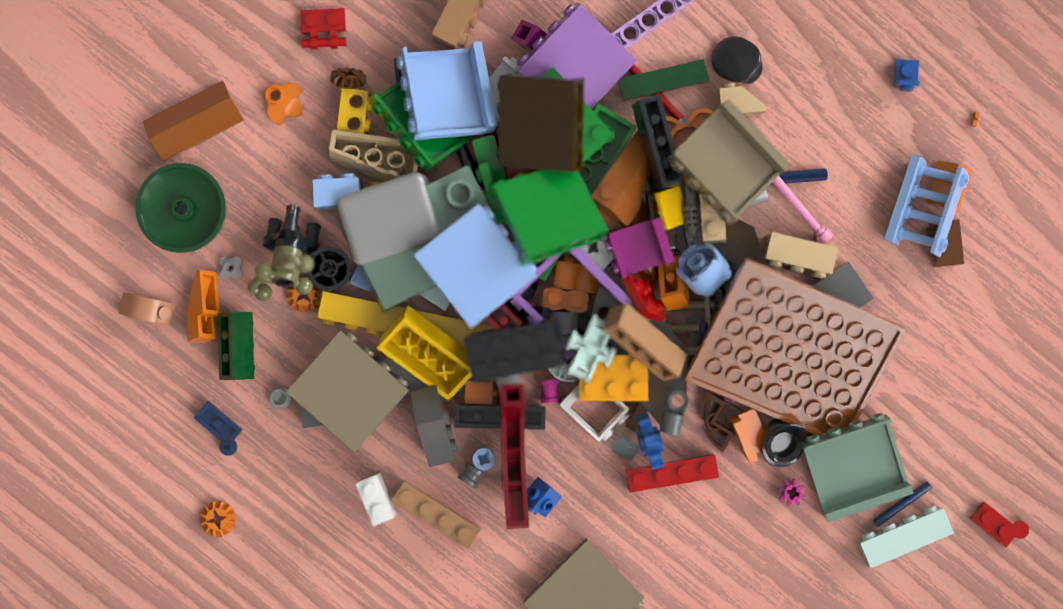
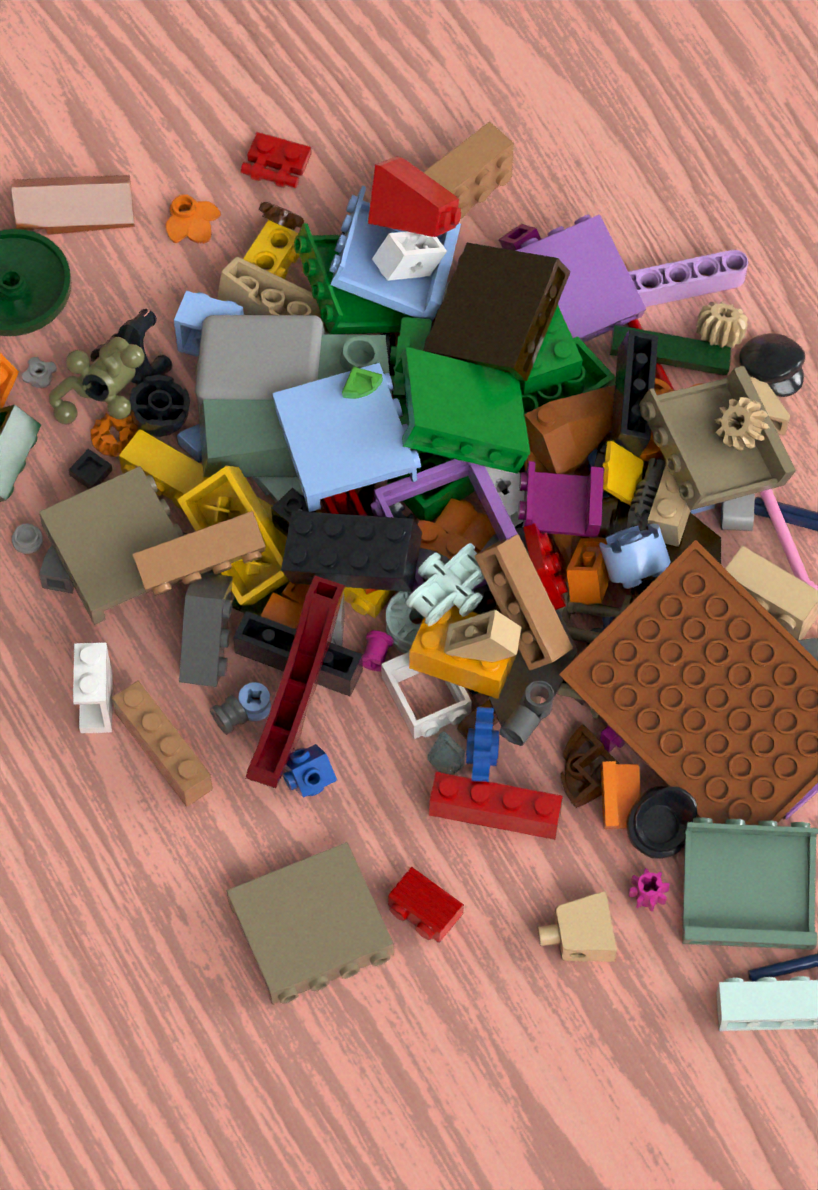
camera: 20 degrees right, 25 degrees down
none -> black plate [69,449,113,489]
none -> medium nougat brick [133,511,266,596]
none -> black brick [271,488,316,537]
none -> bright green tile [342,366,383,399]
none -> red slope [368,156,461,237]
none -> white brick [372,232,447,281]
none -> red brick [388,867,464,943]
none -> tan slope [444,610,521,662]
none -> tan torso [538,892,617,962]
none -> tan gear [696,301,748,348]
none -> tan gear [715,397,770,451]

